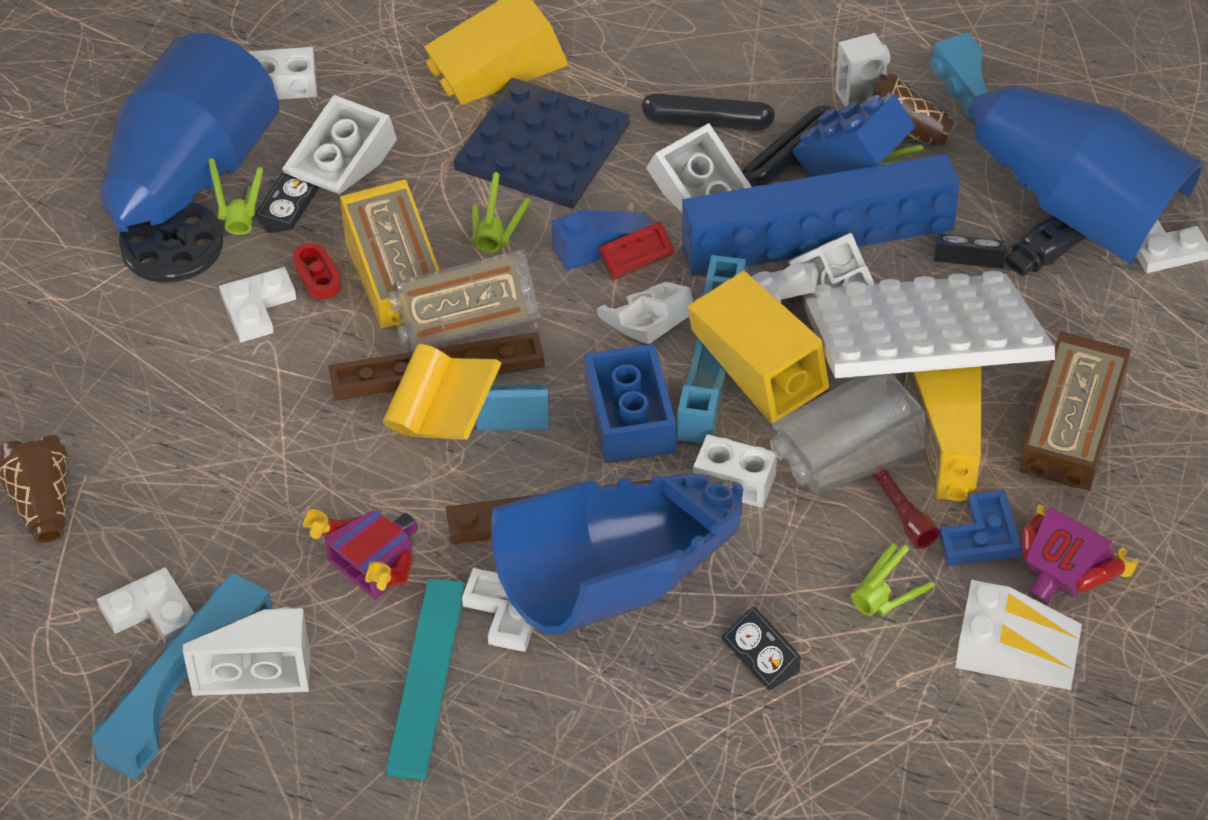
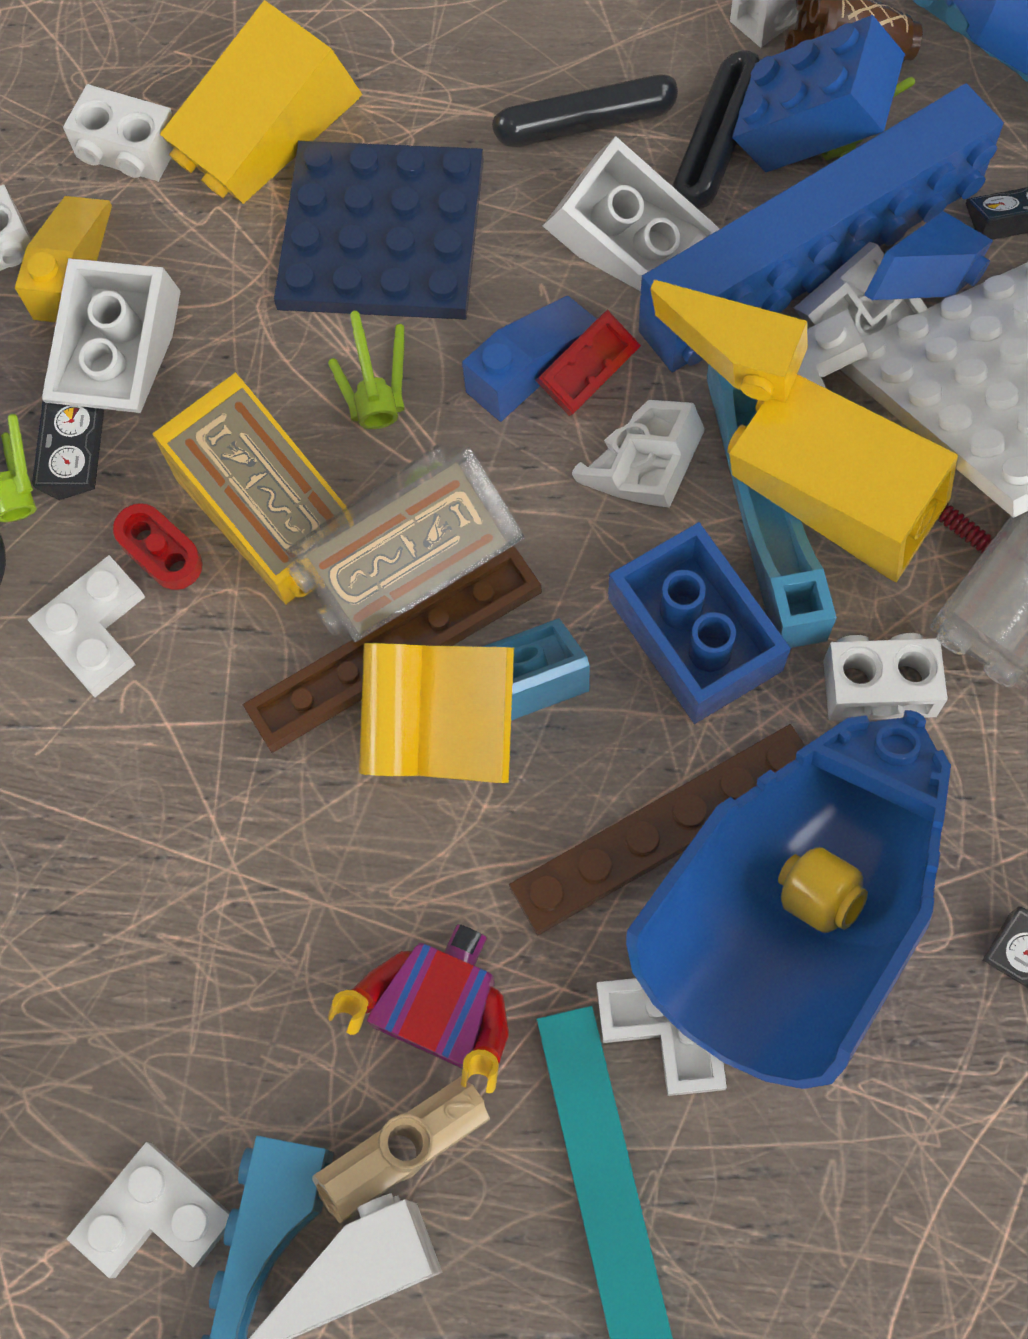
camera: 15 degrees left, 20 degrees up
none -> yellow slope [15,196,112,322]
none -> white brick [63,84,173,182]
none -> tan piece [312,1076,490,1223]
none -> yellow slope [650,279,808,403]
none -> yellow head [778,847,868,933]
none -> blue slope [864,211,993,301]

